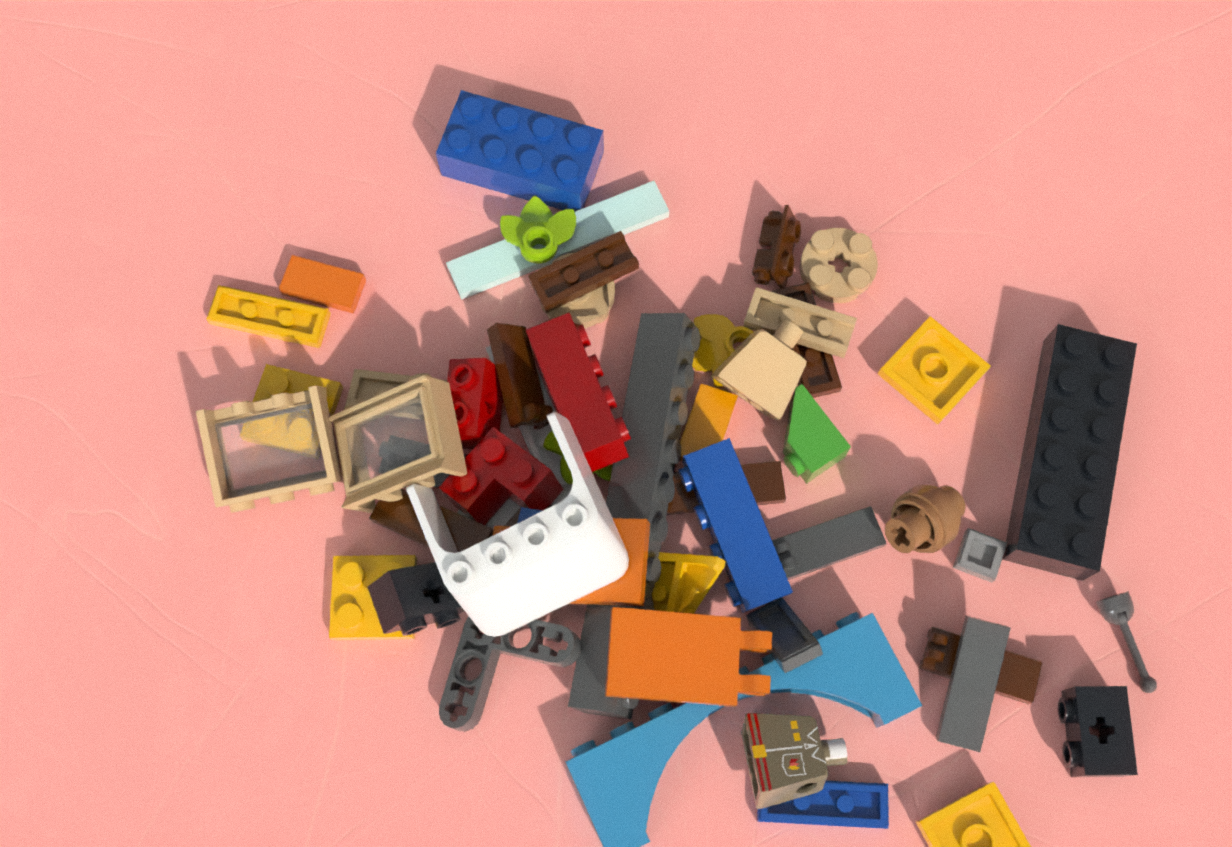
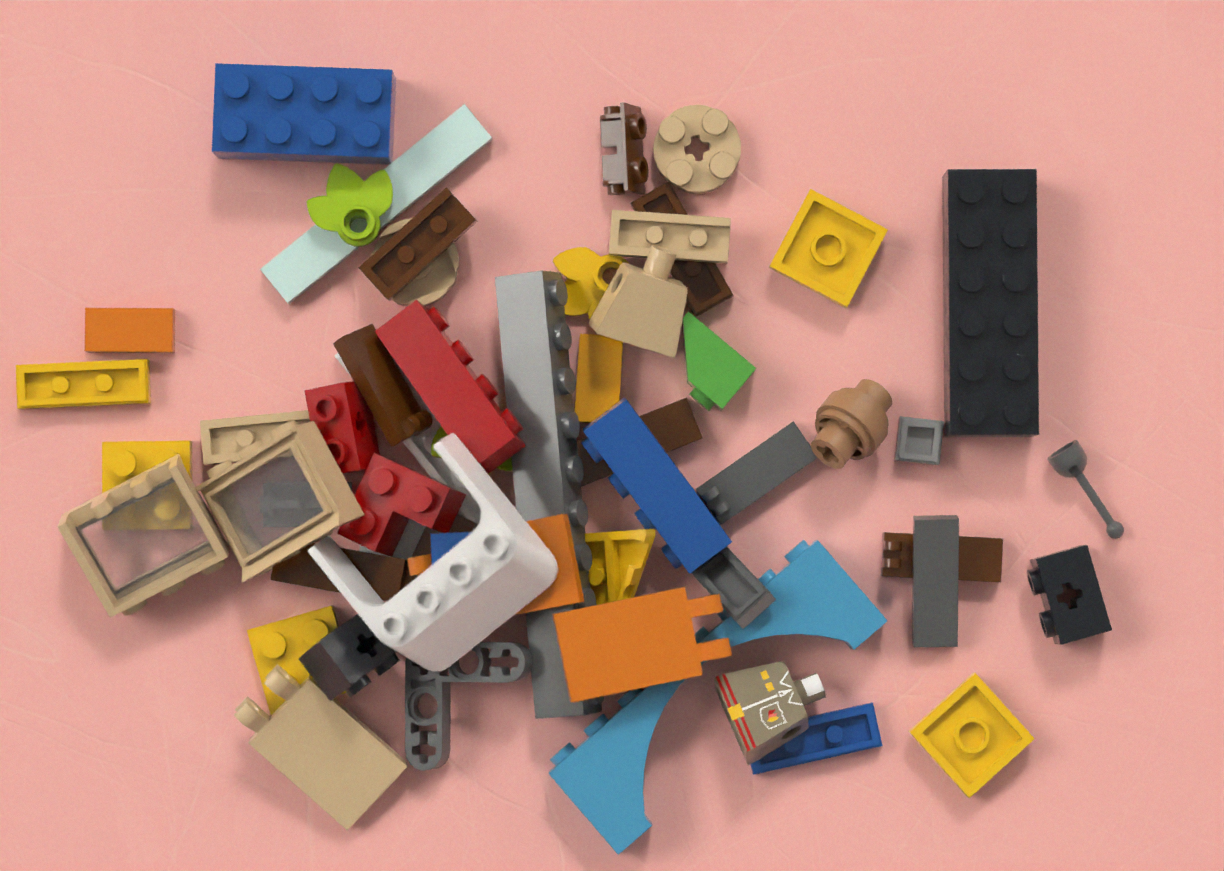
camera: 15 degrees left, 15 degrees up
none -> tan tile [234,664,408,830]

